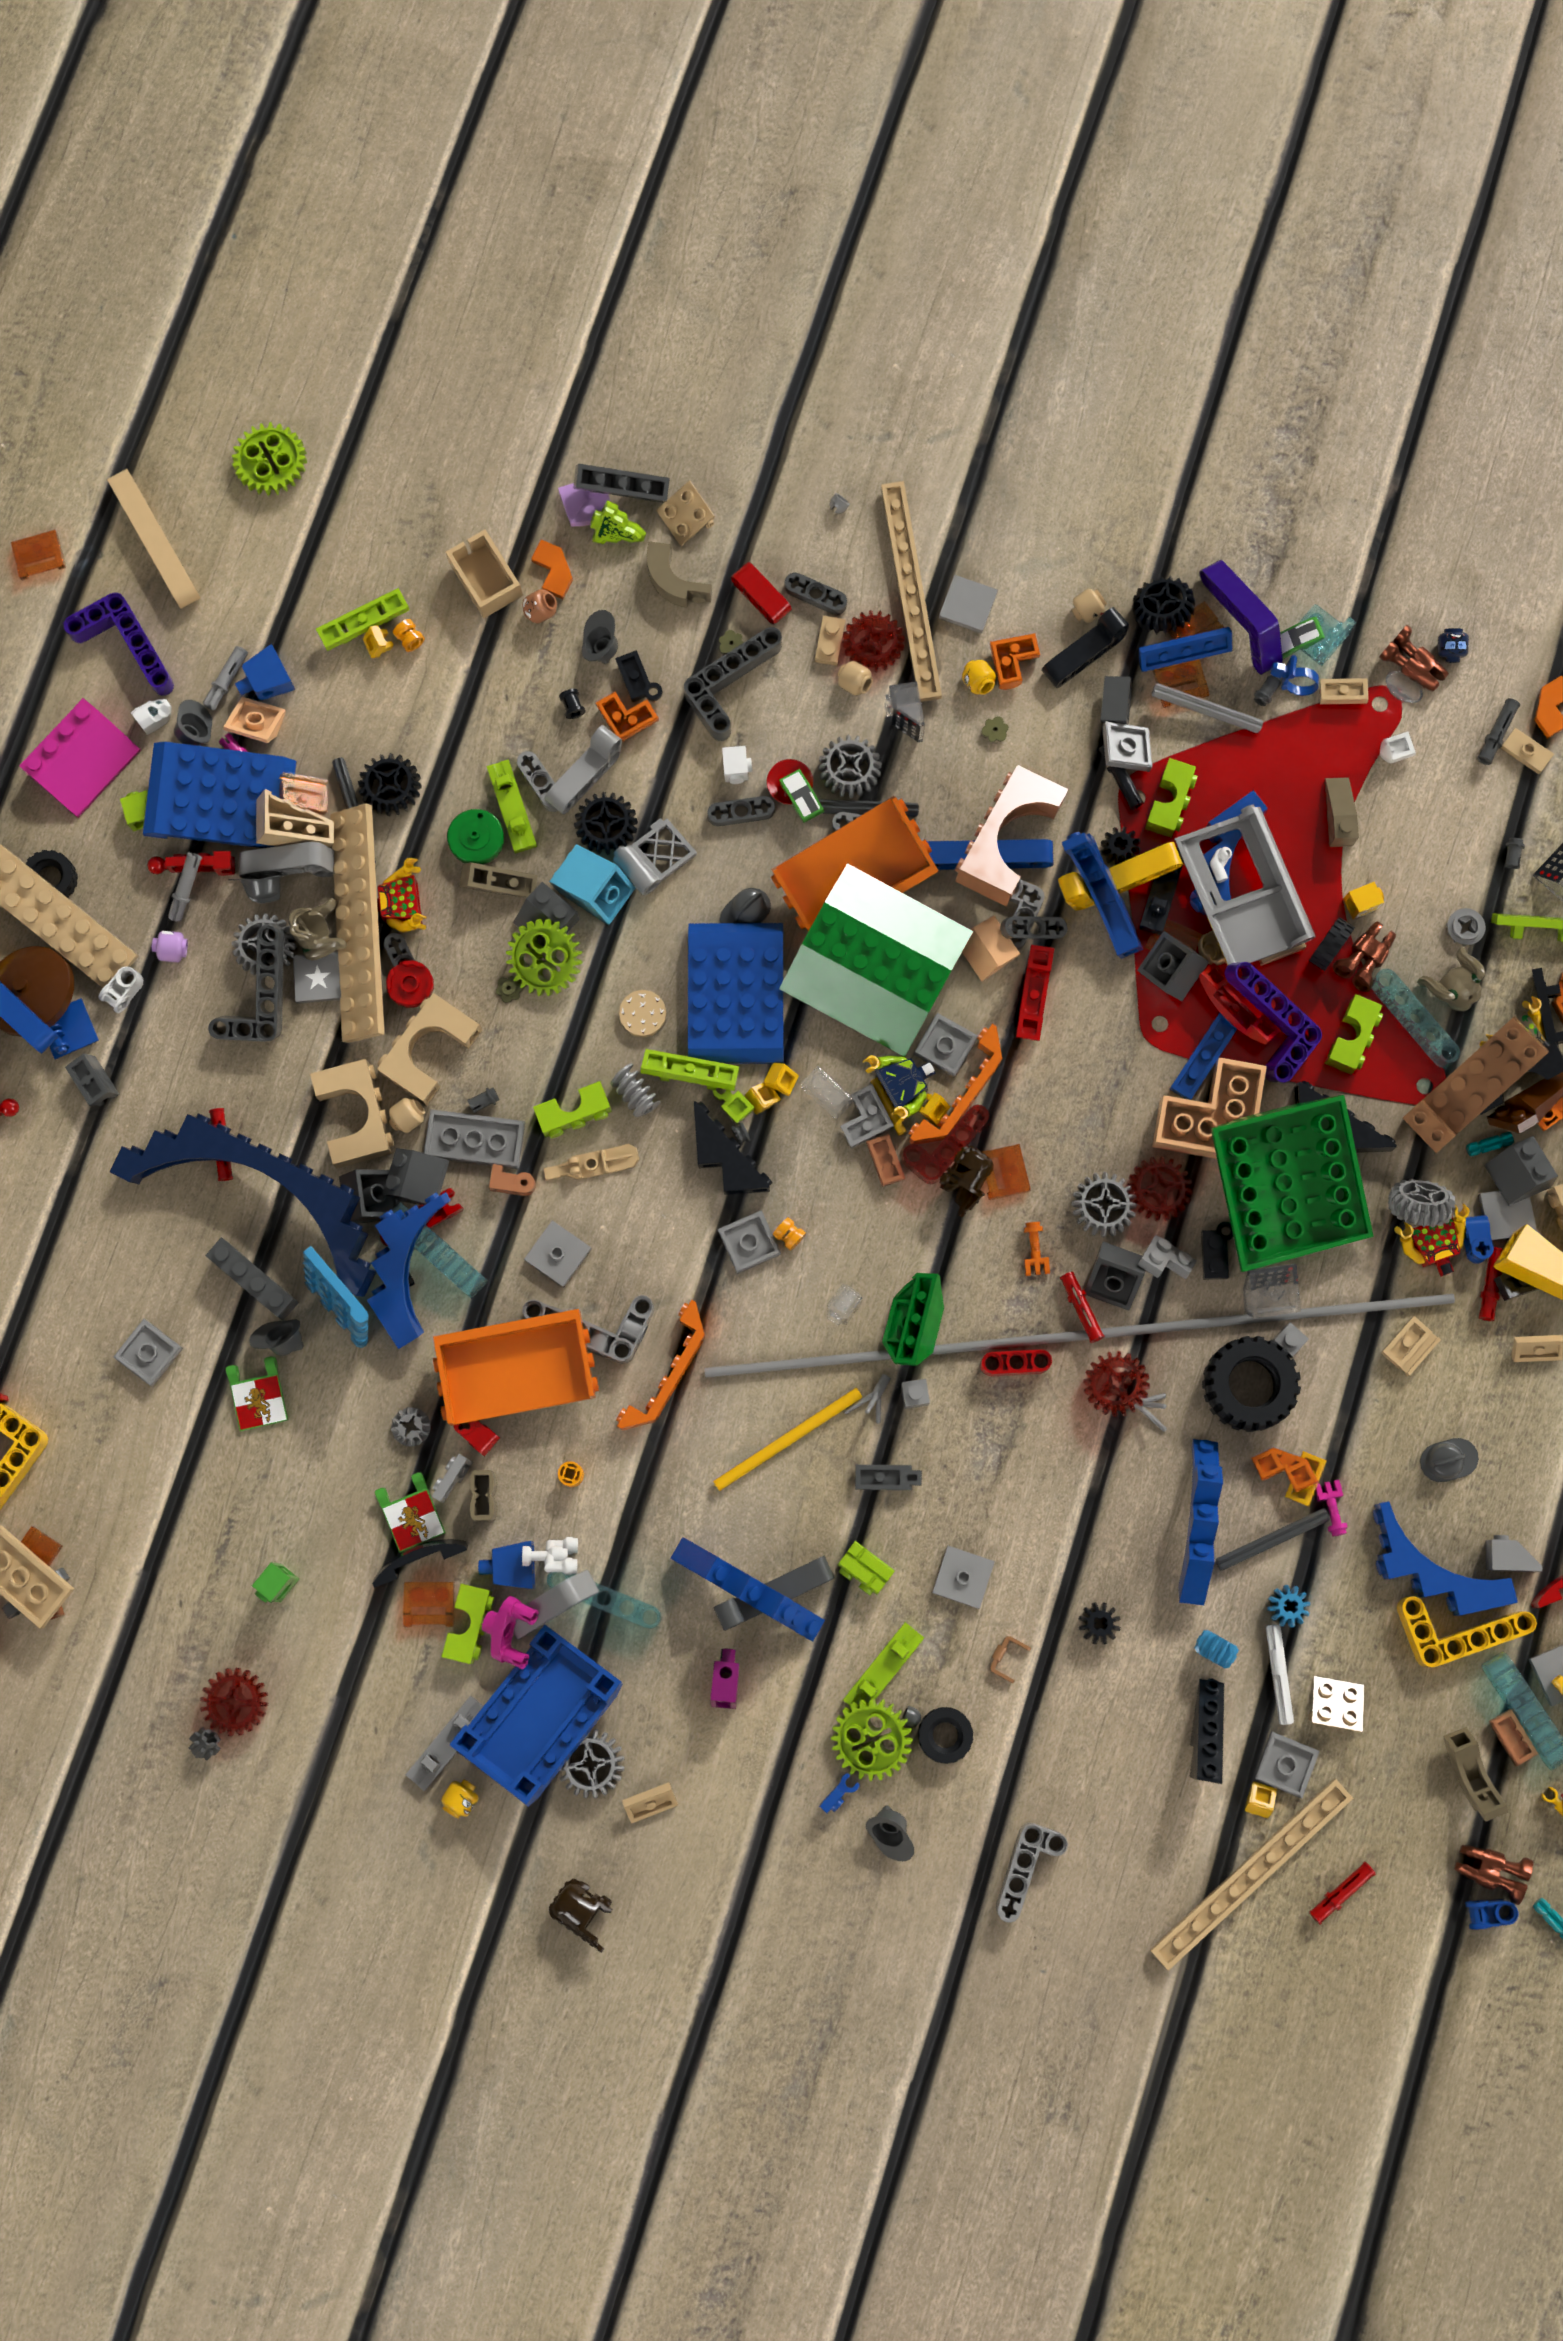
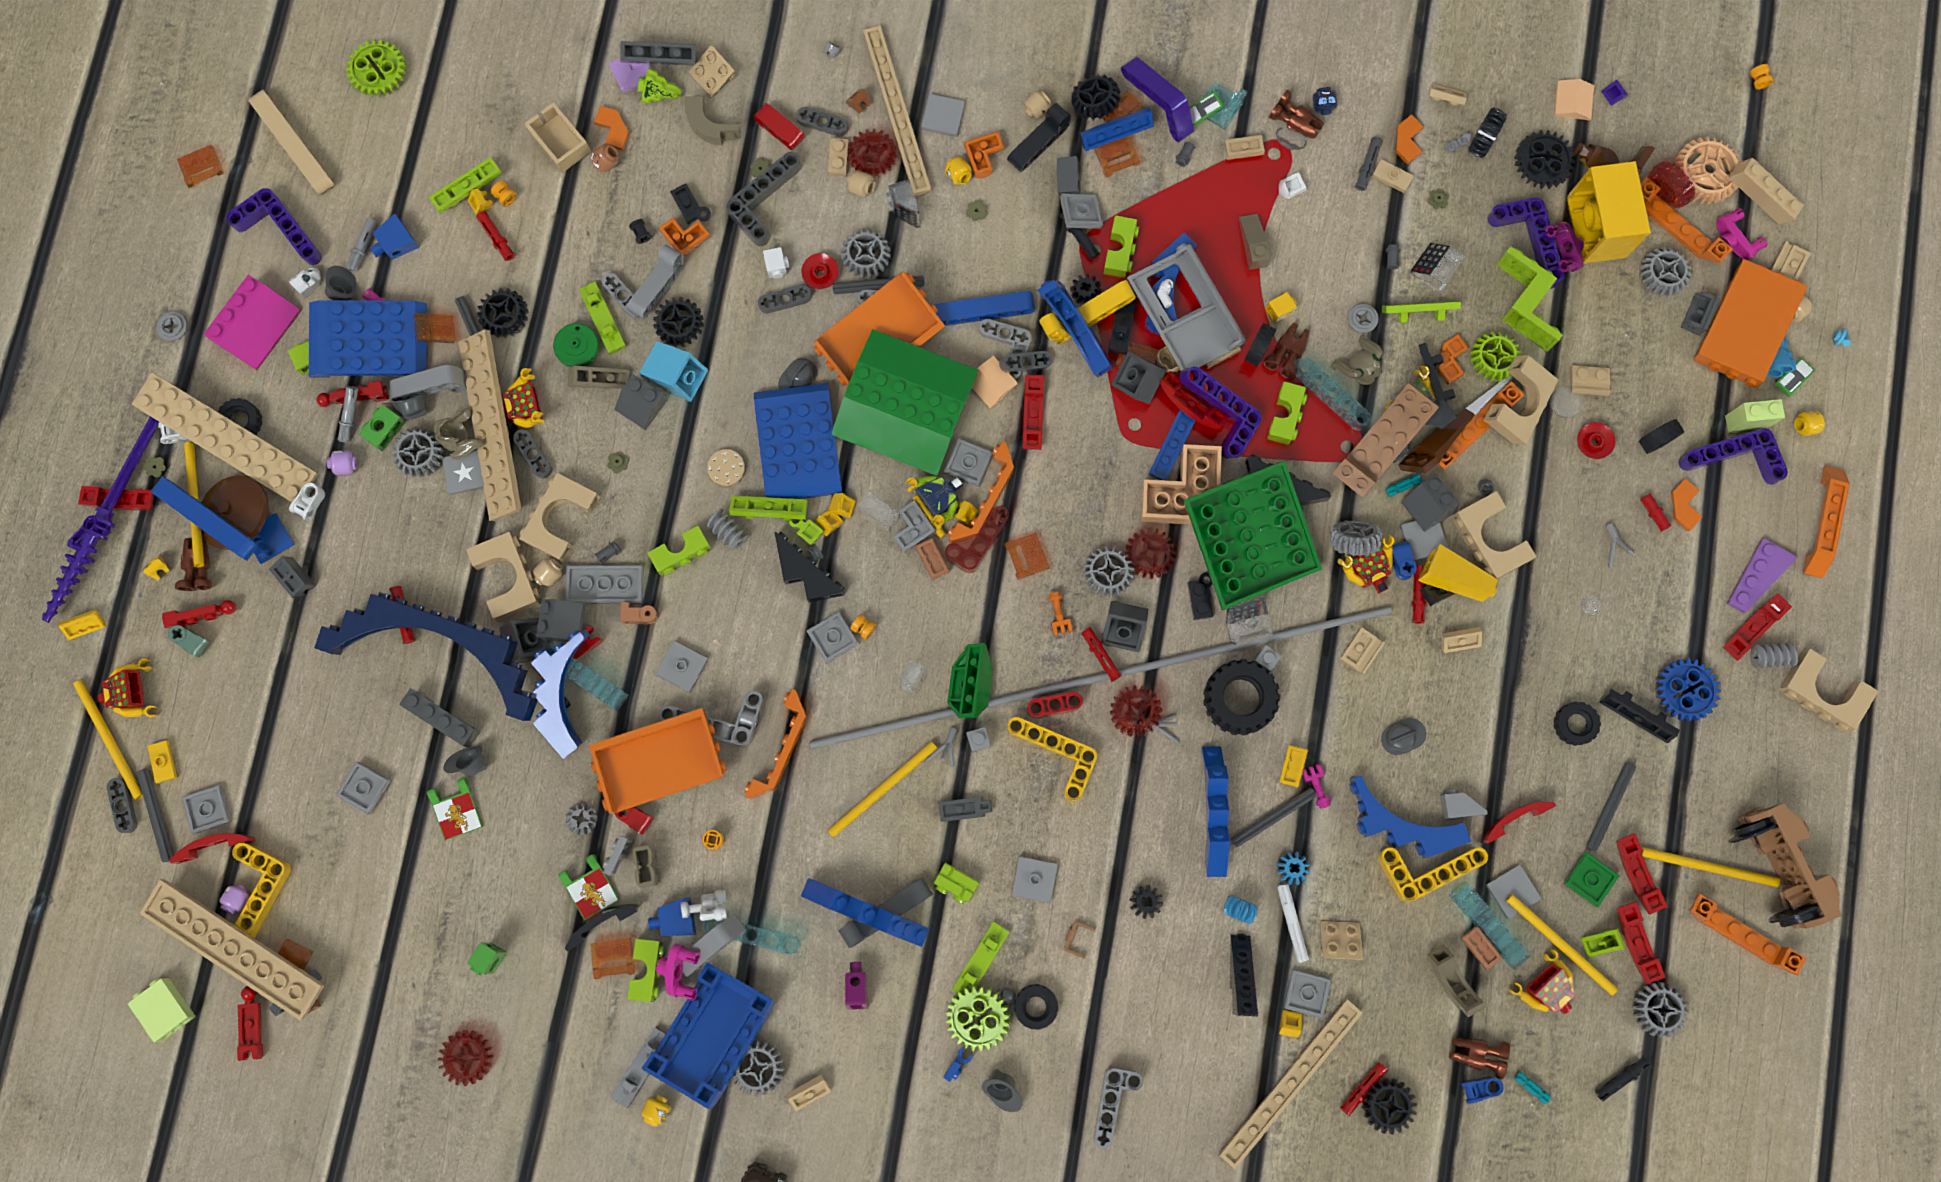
camera: 10 degrees left, 0 degrees up
dark grey gear [189,1727,221,1761] -> none
dark grey beam [208,923,284,1042] -> none
light nougat slope [223,697,286,743] -> none
tan wedge [256,789,334,848] -> none
dark azure hinge [303,1246,368,1348] -> none
red tile [386,960,434,1008] -> none
lime gear [506,919,583,996] -> none
tan piece [543,1144,639,1180] -> none
dark grey piece [582,610,618,664] -> none
light grey piece [613,818,697,896] -> none
slope [779,769,824,823] -> none
dark brown helmet [939,1146,994,1217] -> none
arch [955,765,1068,907] -> none
light grey plate [1137,1235,1197,1279] -> none
light grey axle [1152,683,1263,733] -> none
orange tile [1251,1447,1318,1493] -> none
blue piece [1270,655,1319,696] -> none
none -> bright green brick [359,404,406,452]
none -> red pin [476,211,515,261]
none -> dark orange tile [845,89,871,113]
none -> yellow beam [1007,717,1097,802]
none -> black gear [1361,1078,1417,1135]

